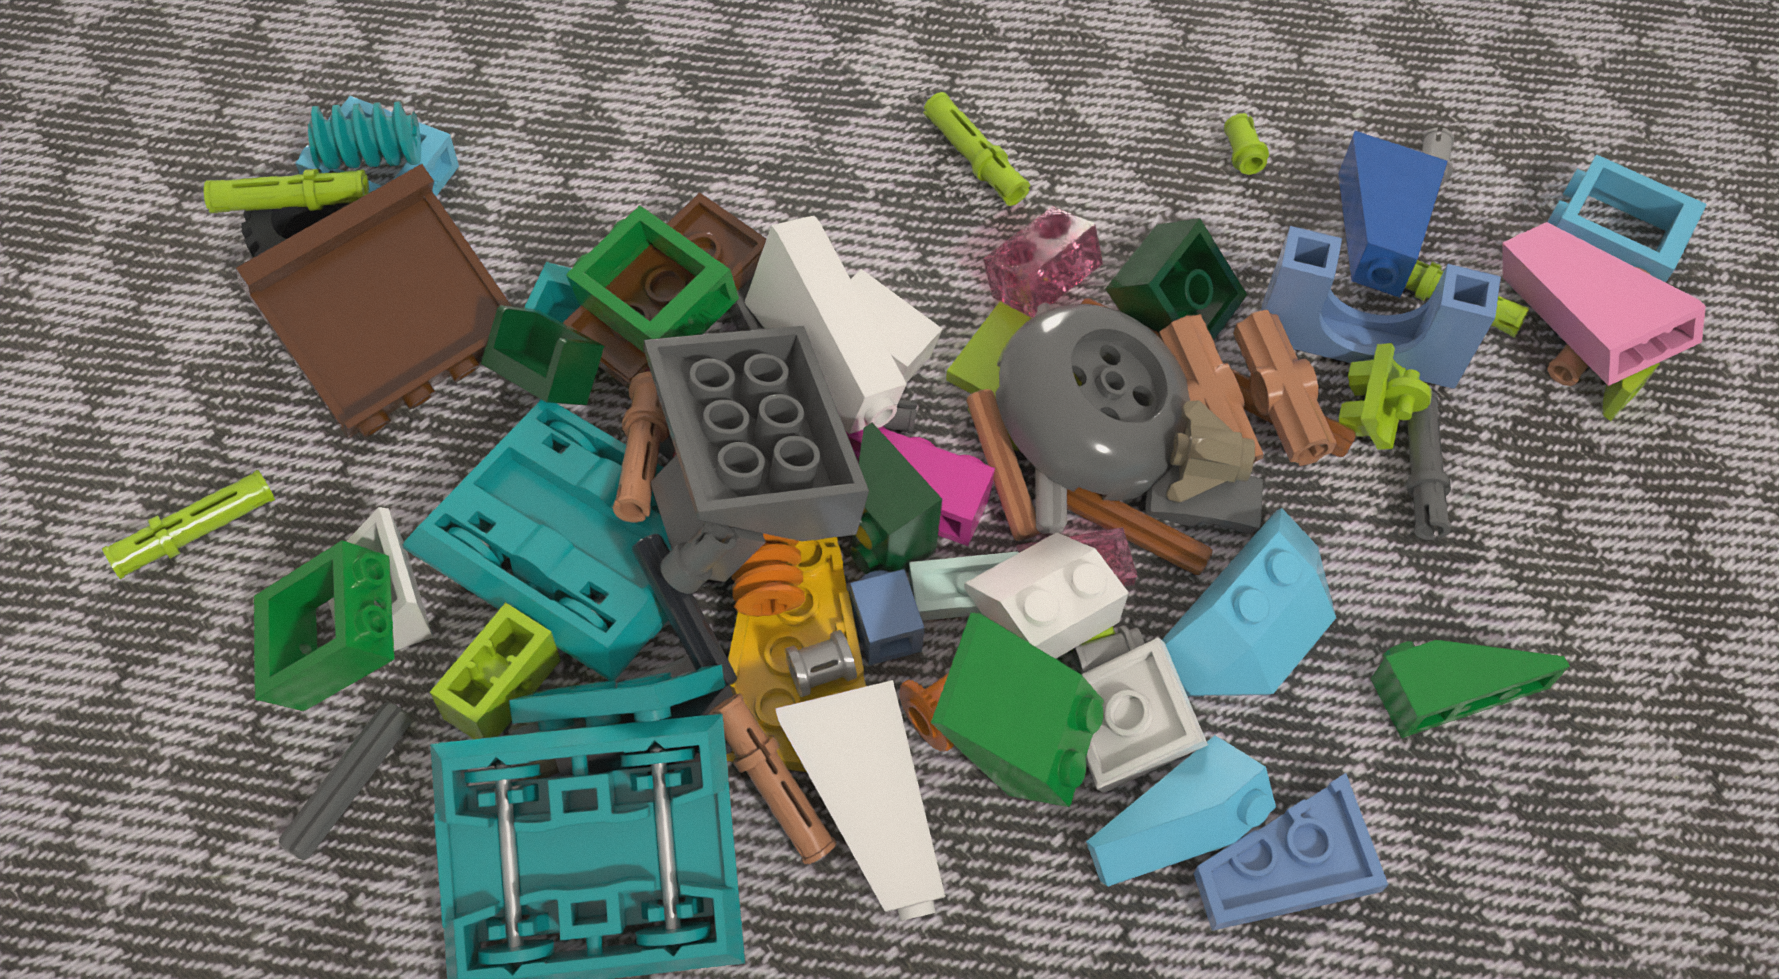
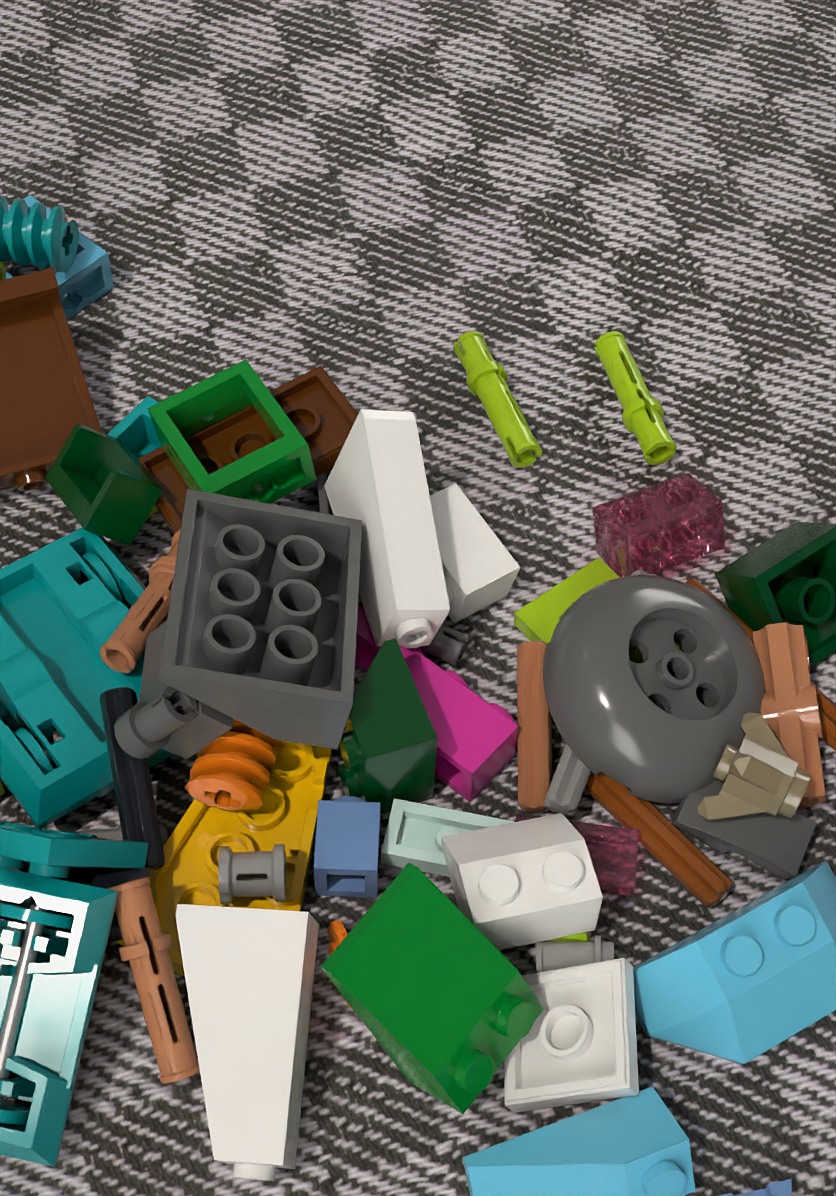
camera: 20 degrees right, 5 degrees down
none -> lime pin [453,331,542,468]

